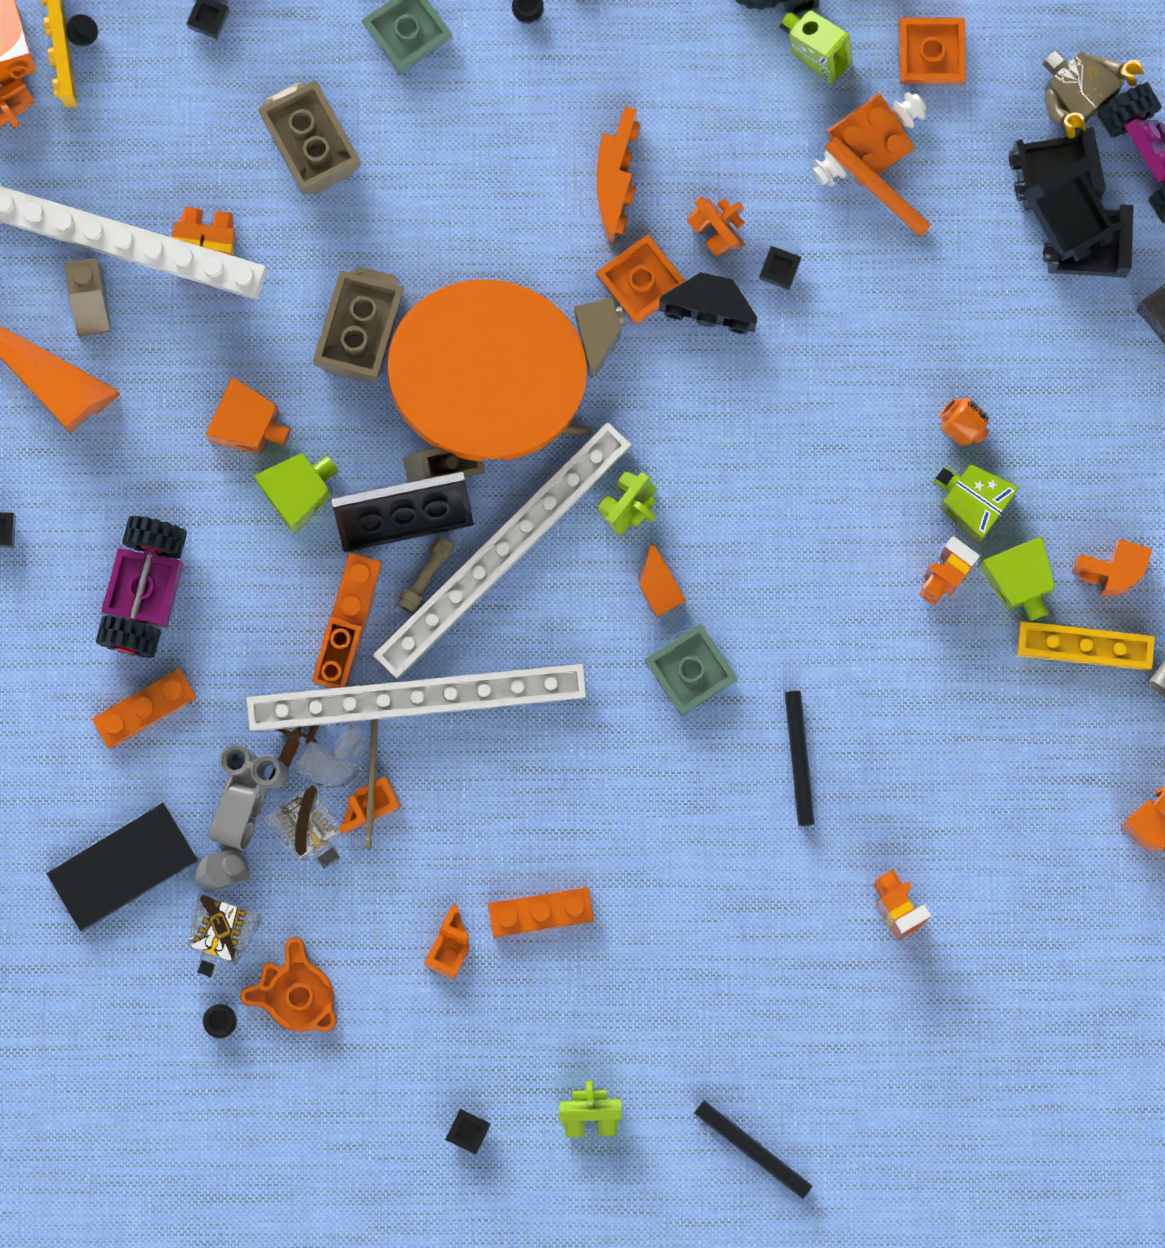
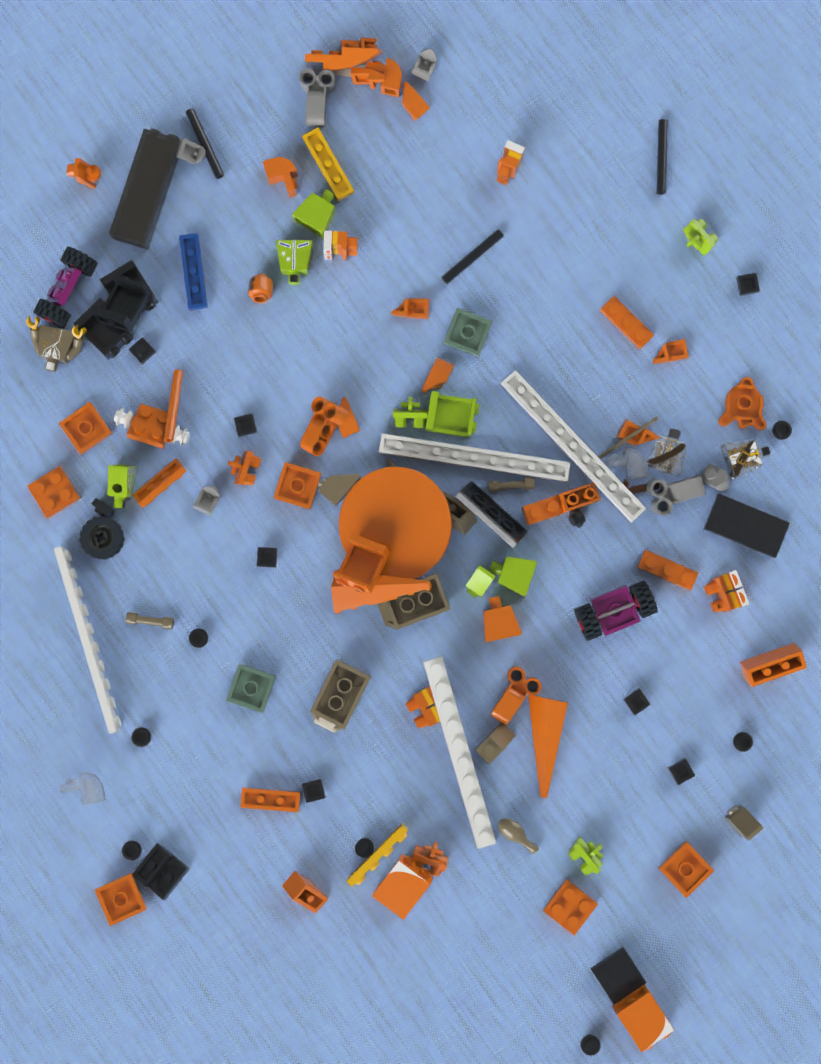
camera: 125 degrees left, 5 degrees up
orange slope [597,107,641,244] -> none
black slope [659,272,758,334] -> none
none -> black plate [128,337,156,365]
none -> orange plate [133,458,186,508]
none -> blue plate [179,233,208,311]
none -> light grey plate [193,486,220,516]
none -> black plate [257,547,278,568]
none -> orange piece [300,396,349,456]
none -> orange wedge [331,570,432,614]
none -> orange panel [332,533,390,594]
none -> orange slope [337,396,360,438]
none -> orange slope [391,298,430,319]
none -> orange slope [401,81,430,121]
none -> light grey plate [411,48,437,81]
none -> lime panel [425,391,480,438]
none -> lime slope [465,565,496,598]
none -> orange piece [490,666,542,726]
none -> black plate [568,509,586,528]
none -> orange hips [703,570,749,612]

